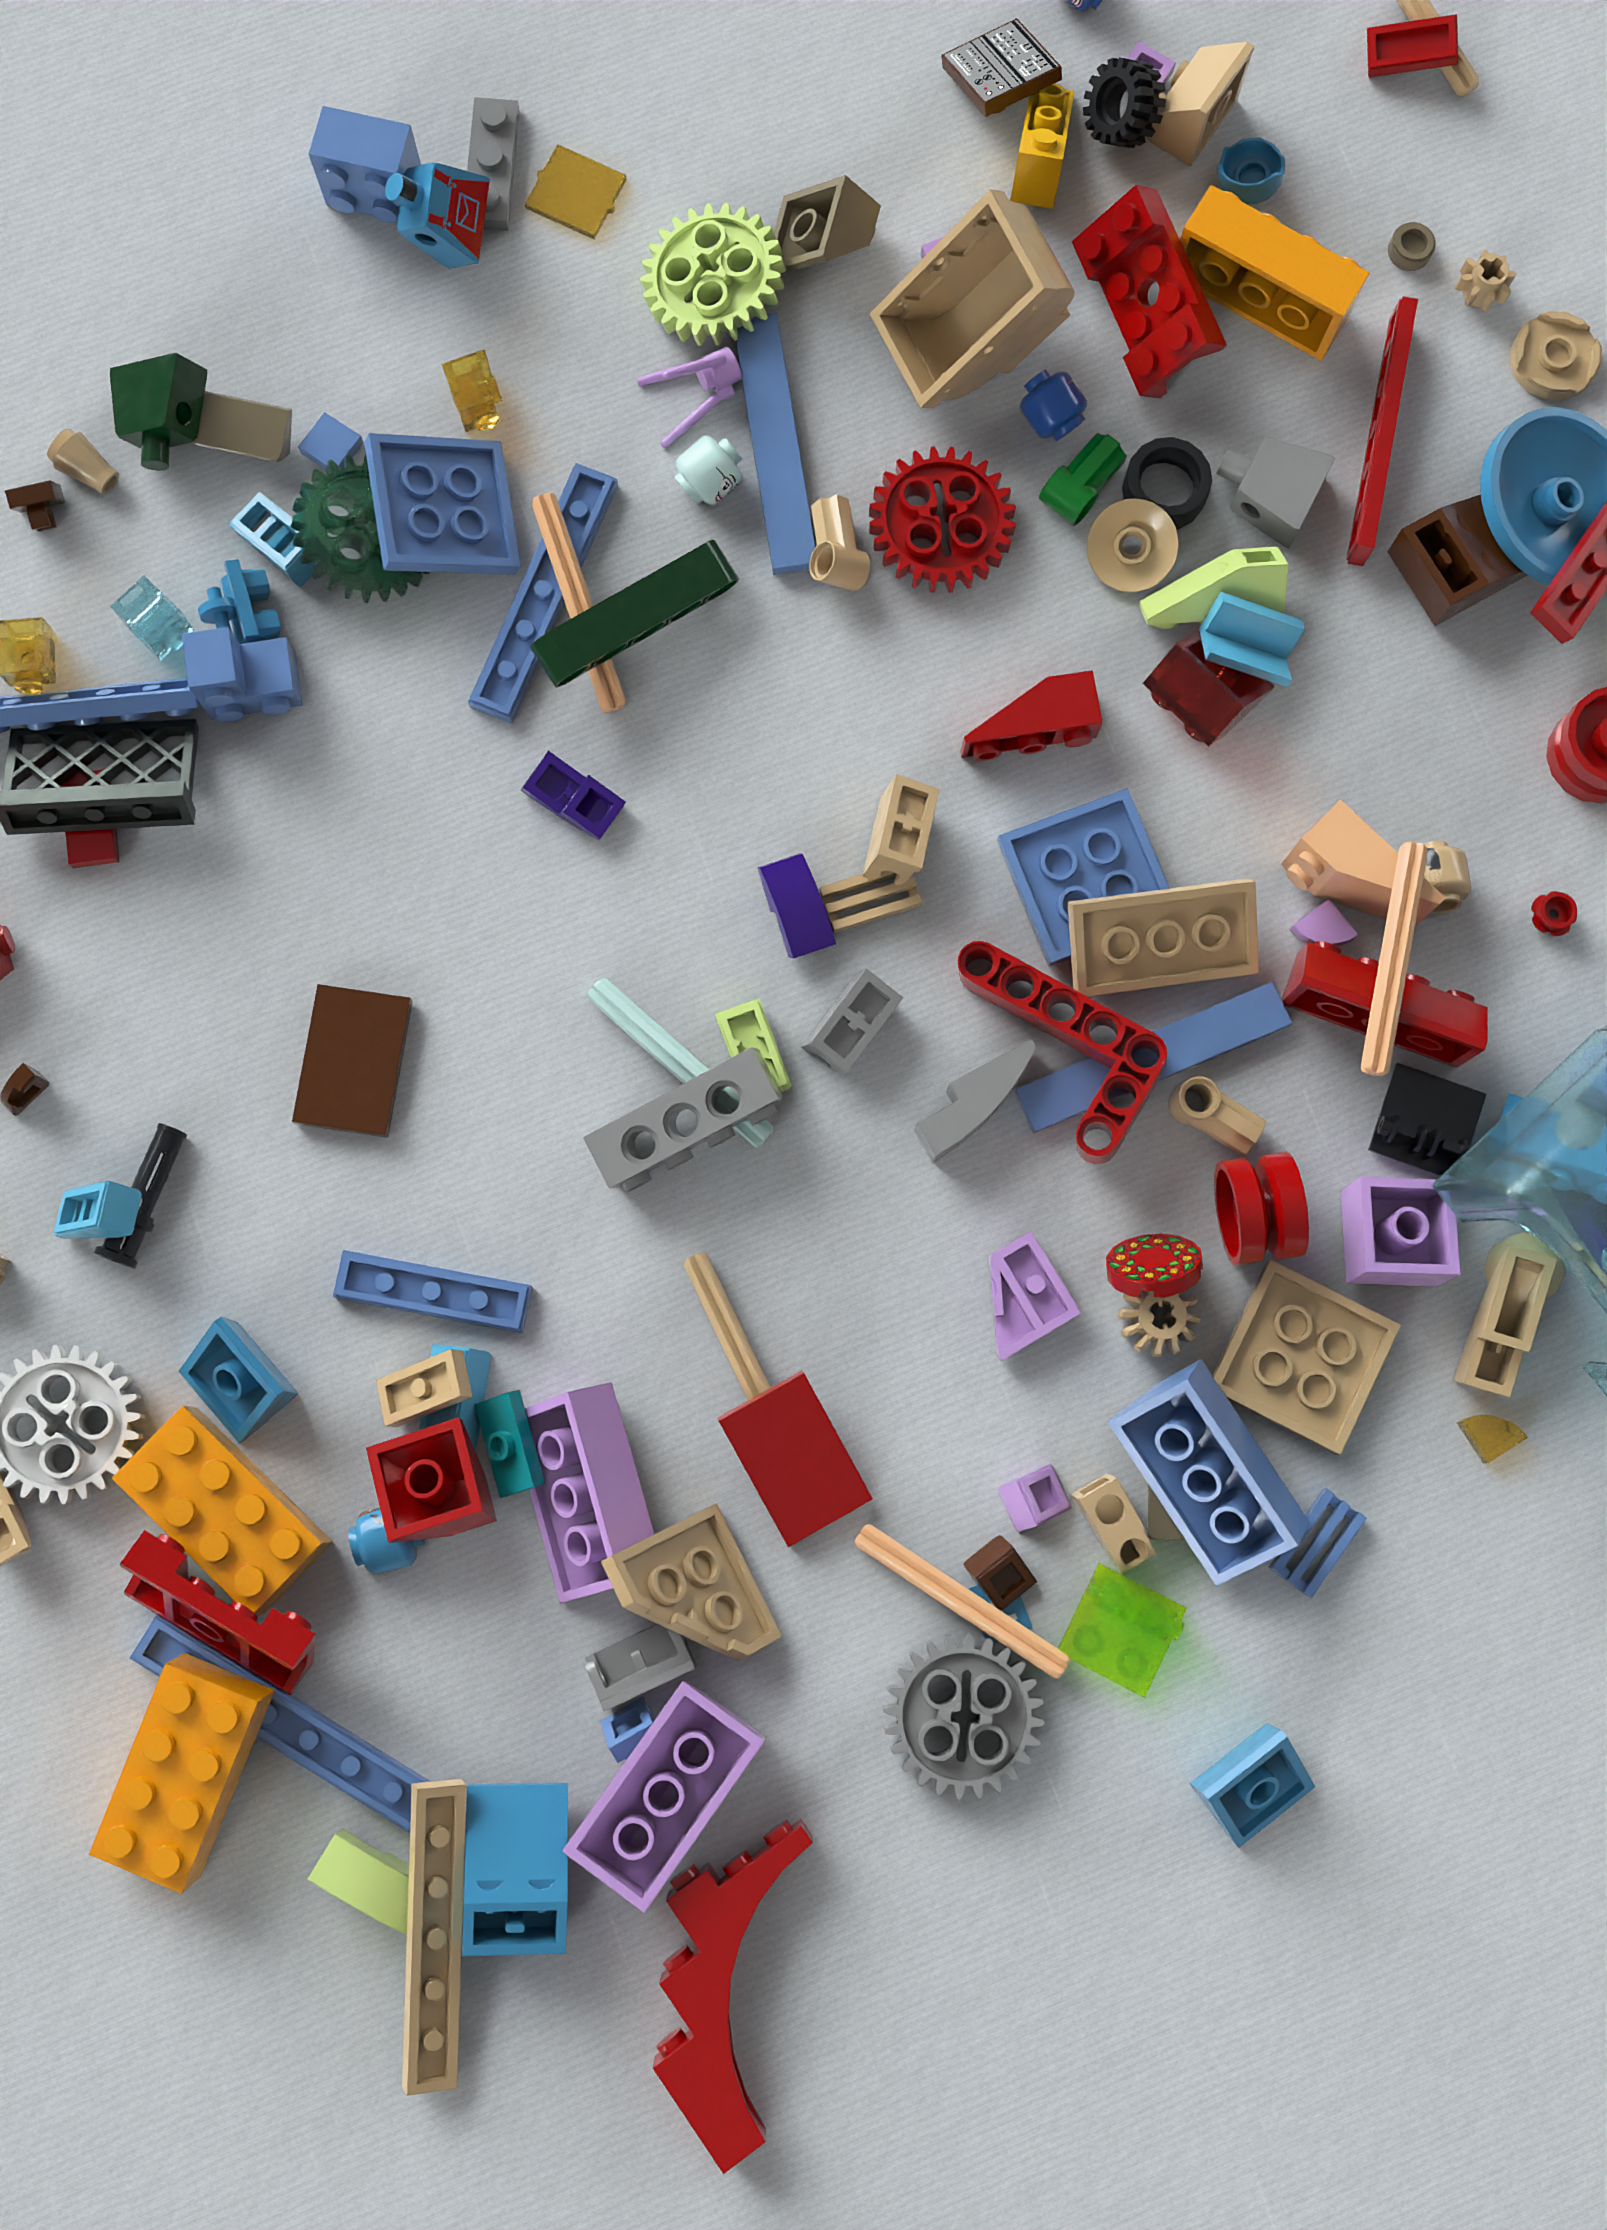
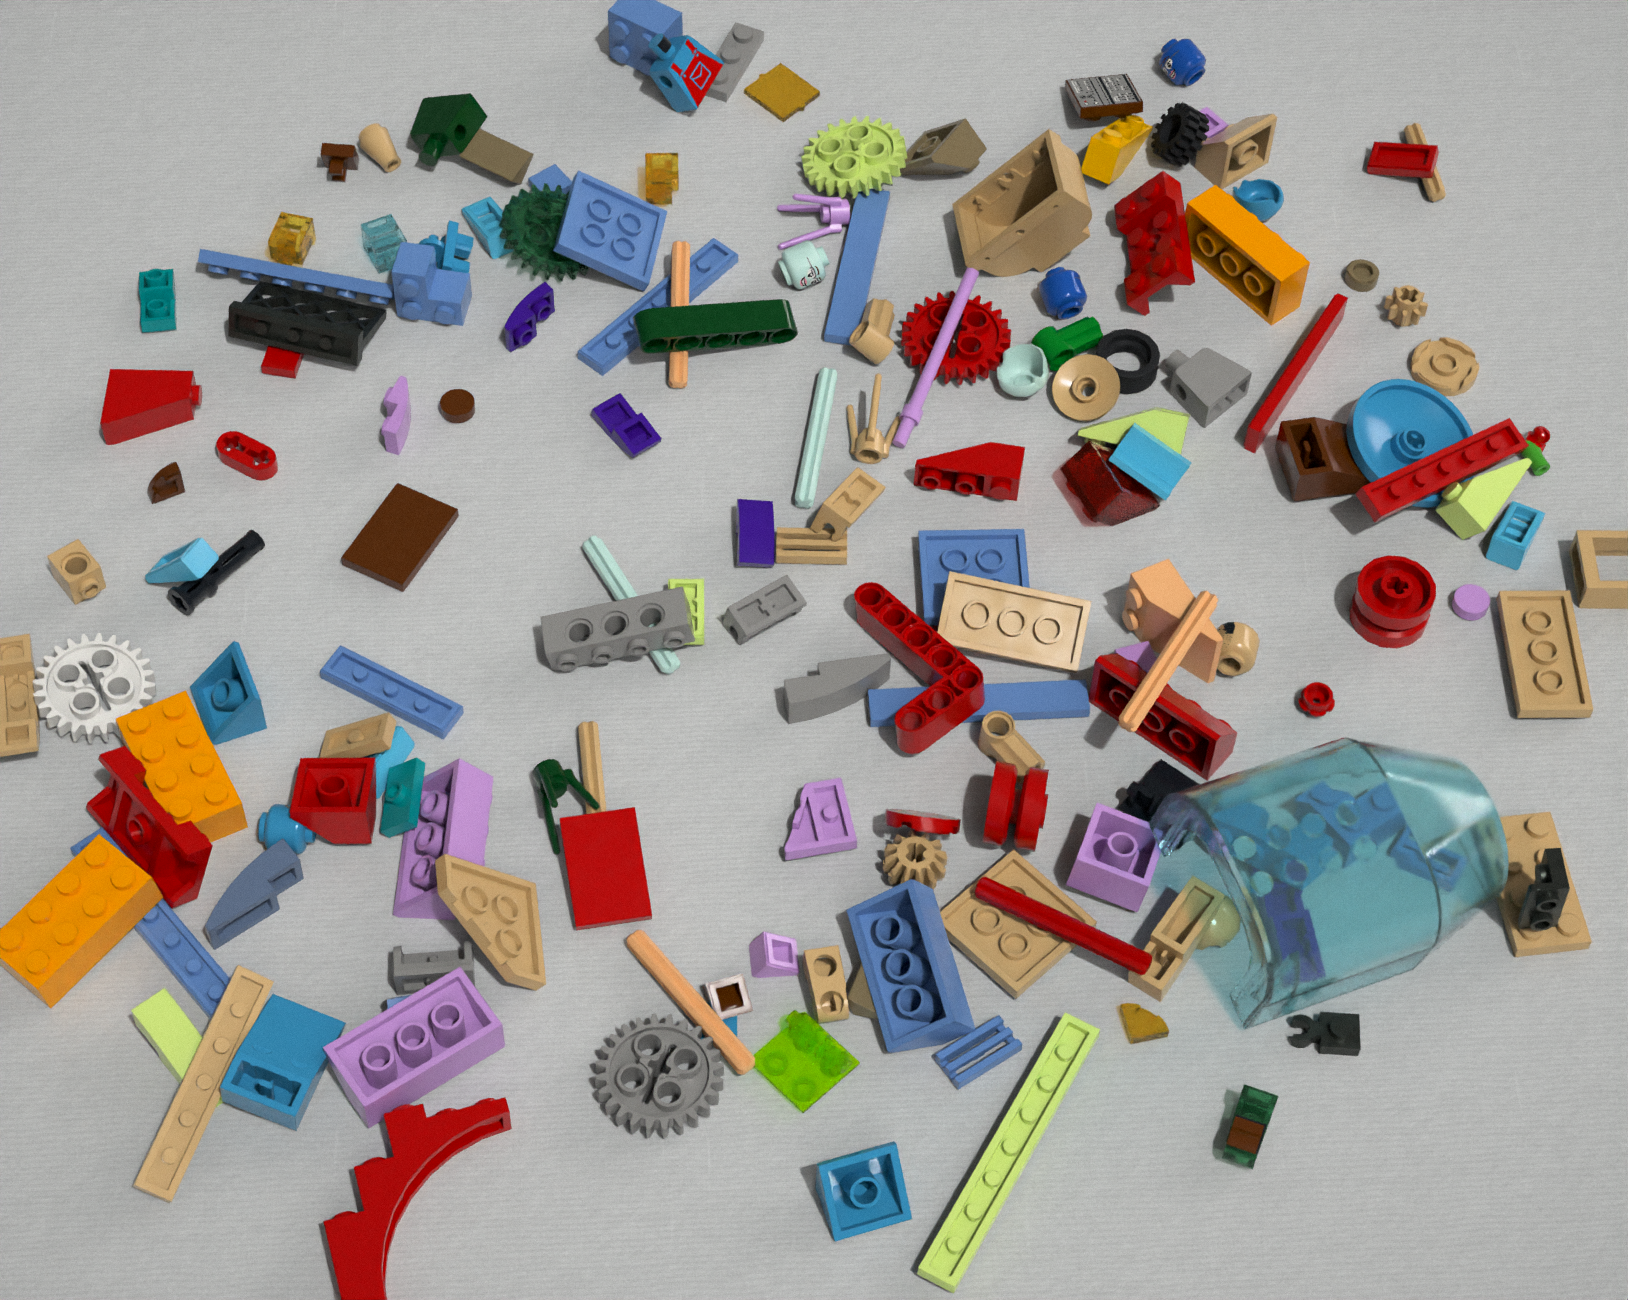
camera: 20 degrees right, 25 degrees down
none -> sand blue slope [205,839,304,950]
none -> red beam [216,431,278,481]
none -> lavender slope [381,376,411,455]
none -> reddish brown tile [440,389,475,423]
none -> dark purple slope [504,282,555,353]
none -> dark green plant [533,759,600,855]
none -> light aqua axle [795,367,837,509]
none -> tan plant [847,373,901,464]
none -> lavender bar [892,268,979,448]
none -> yellowish green plate [917,1012,1100,1293]
none -> red axle [975,877,1152,975]
none -> light aqua hair [997,344,1049,397]

